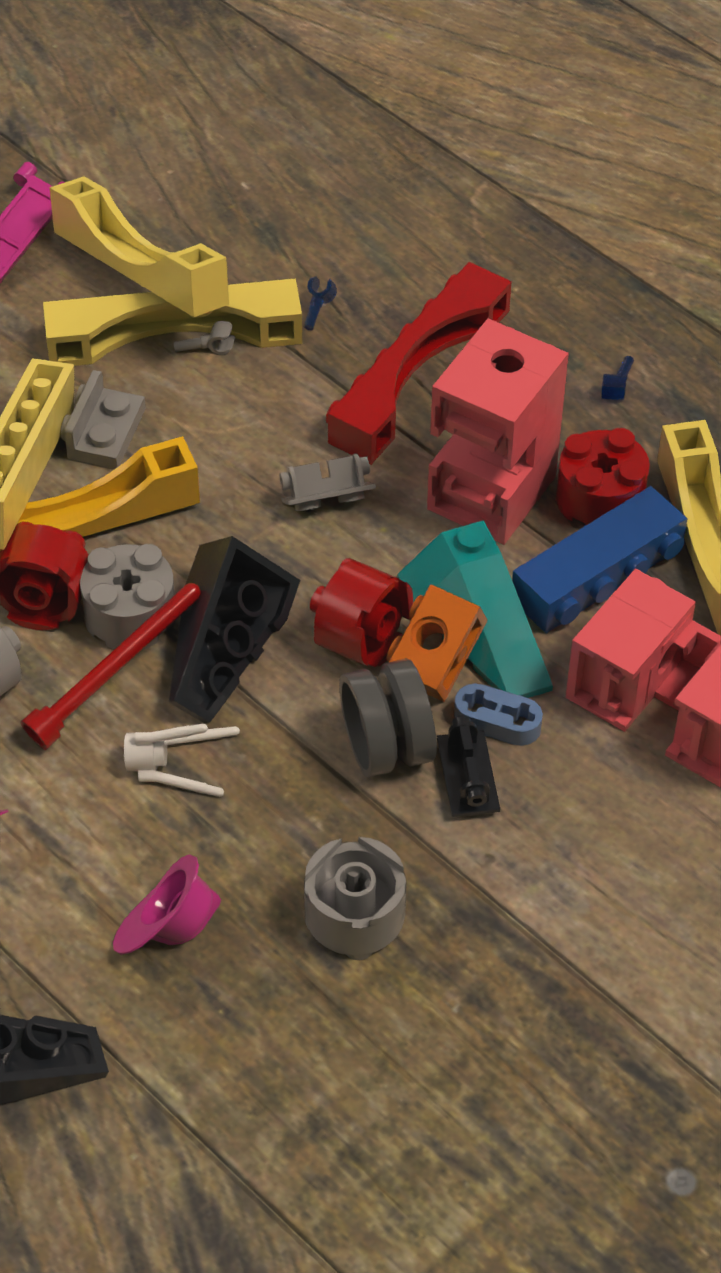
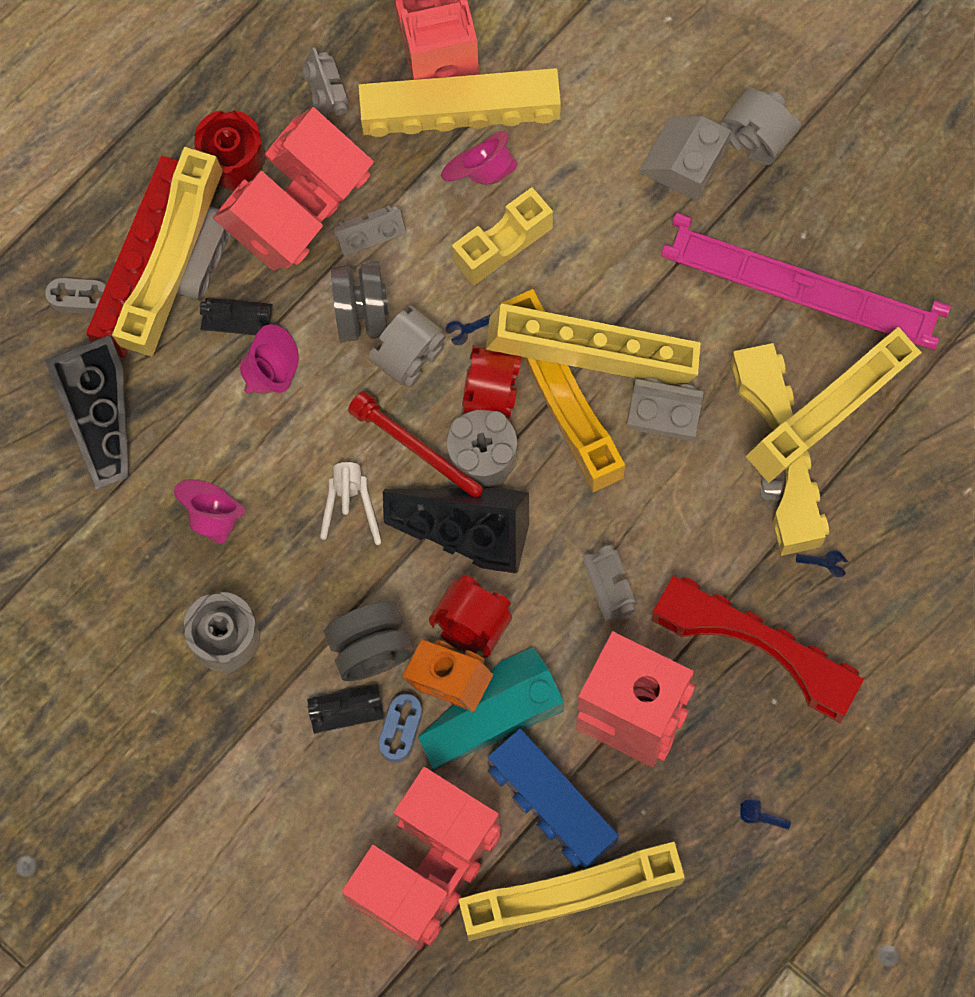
camera: 90 degrees right, 20 degrees up
red brick [556,428,650,526] -> none

